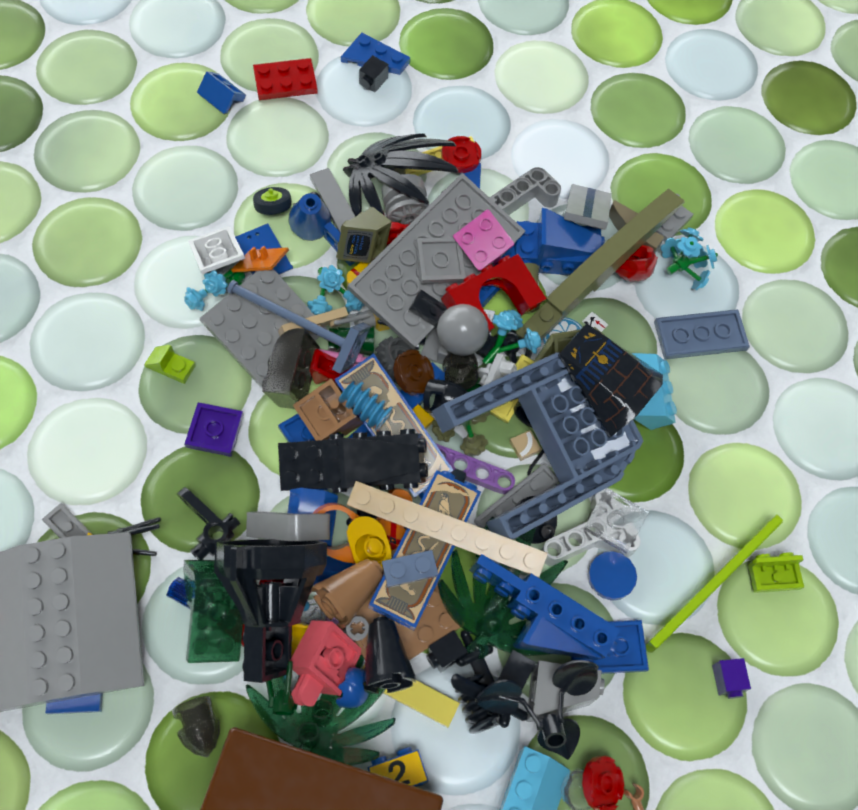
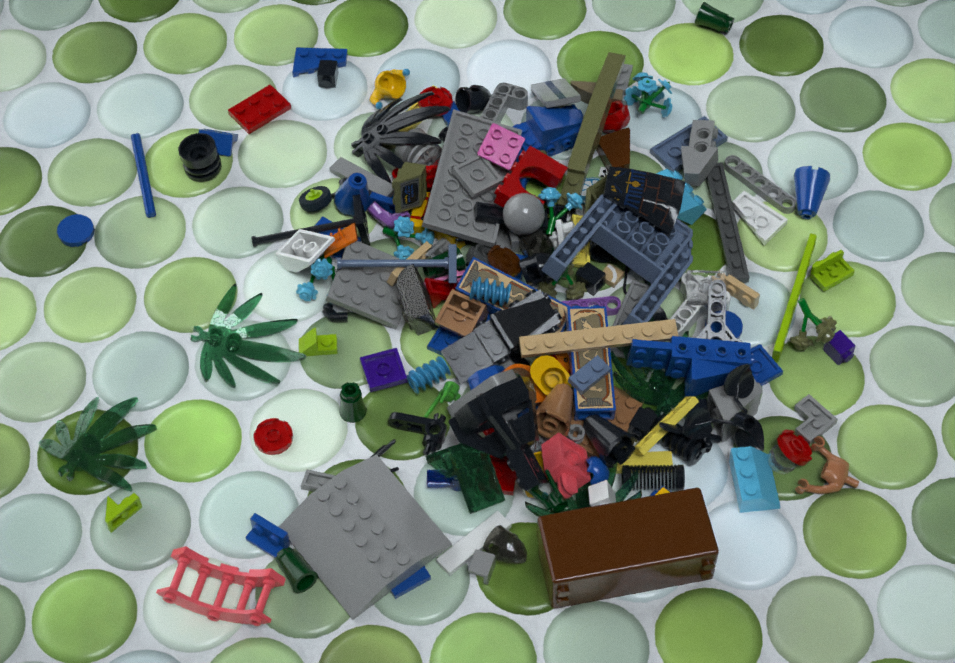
camera: 20 degrees left, 10 degrees down
none -> blue tile [57,214,95,247]
none -> blue axle [131,133,156,218]
none -> black wheel [178,133,222,182]
none -> clear green plant [190,284,306,388]
none -> black tile [251,194,370,247]
none -> red tile [253,418,293,455]
none -> black arm [322,303,348,322]
none -> dark green plant [339,382,367,423]
none -> medium lavender arm [367,201,411,229]
none -> yellow piece [370,69,410,109]
none -> dark azure piece [407,356,451,395]
none -> bright green plant [424,381,461,418]
none -> white tile [436,511,511,576]
none -> black helmet [455,84,491,113]
none -> light grey panel [468,549,496,585]
none -> black brick [576,262,606,296]
none -> white brick [588,480,616,507]
none -> reddish brown slope [596,127,630,171]
none -> black piece [622,464,685,490]
none -> light yellow tile [634,396,699,456]
none -> light grey brick [681,120,718,186]
none -> beam [693,279,743,355]
none -> dark green plant [695,2,734,34]
none -> dark grey plate [706,162,750,283]
none -> tan plate [711,271,760,310]
none -> light grey beam [724,155,796,214]
none -> white wing [732,191,788,246]
none -> olive plant [790,298,837,350]
none -> blue cone [794,166,830,219]
none -> light grey plate [794,394,838,445]

